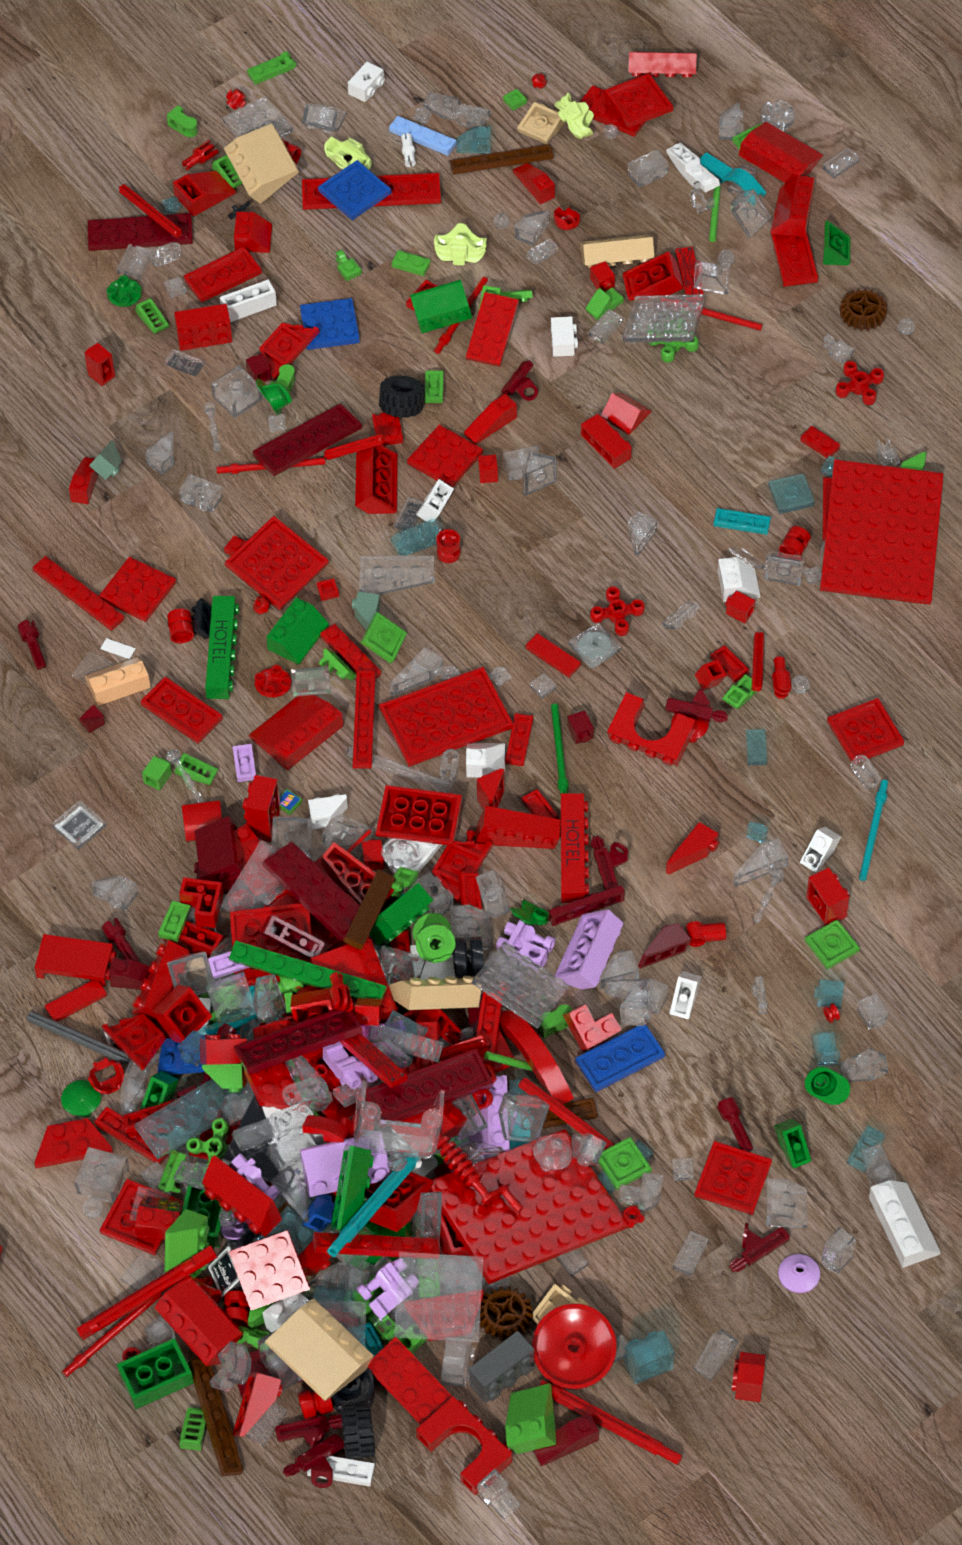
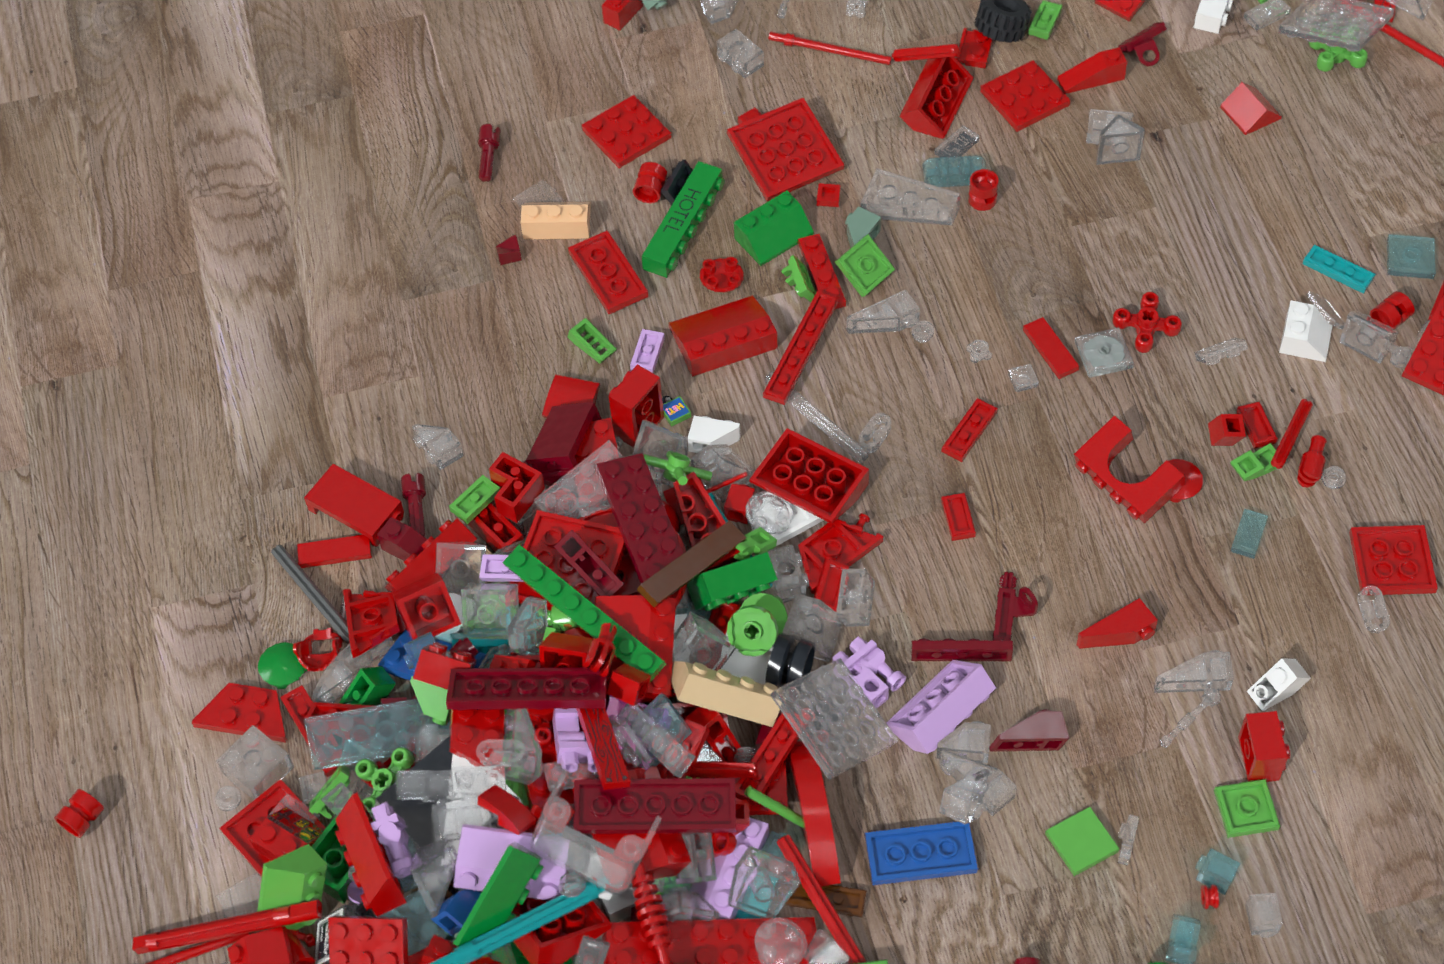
camera: 25 degrees right, 0 degrees up
red plate [33,556,124,631] -> none
clear tile [52,800,107,850] -> none
white sticker [100,638,136,659] -> none
bright green brick [142,756,172,791] -> none
clear piece [166,749,205,803] -> none
dark red plate [252,403,362,476] -> none
red piece [253,596,270,615] -> none
clear brick [291,666,331,697] -> none
red plate [379,667,513,767] -> none
white brick [416,479,454,524] -> none
white slope [466,743,505,777] -> none
red wedge [475,805,561,849] -> none
red slope [476,768,505,810] -> none
red brick [478,454,498,484] -> none
green plate [511,900,549,925] -> none
bright green leg [534,1005,572,1038] -> none
green bar [551,704,569,796] -> none
red brick [561,793,589,903] -> none
brick [563,1004,621,1050] -> none
dark red brick [567,710,594,744] -> none
red brick [581,414,632,469] -> none
clear slope [627,511,657,556] -> none
dark red piece [665,689,729,723] -> none
white slope [669,971,702,1019] -> none
red piece [685,921,726,947] -> none
red brick [725,591,755,624] -> none
clear light blue plate [746,822,768,844] -> none
teal bar [859,780,888,881] -> none
none -> bright green bar [643,451,712,485]
none -> bright green tile [1045,807,1119,876]

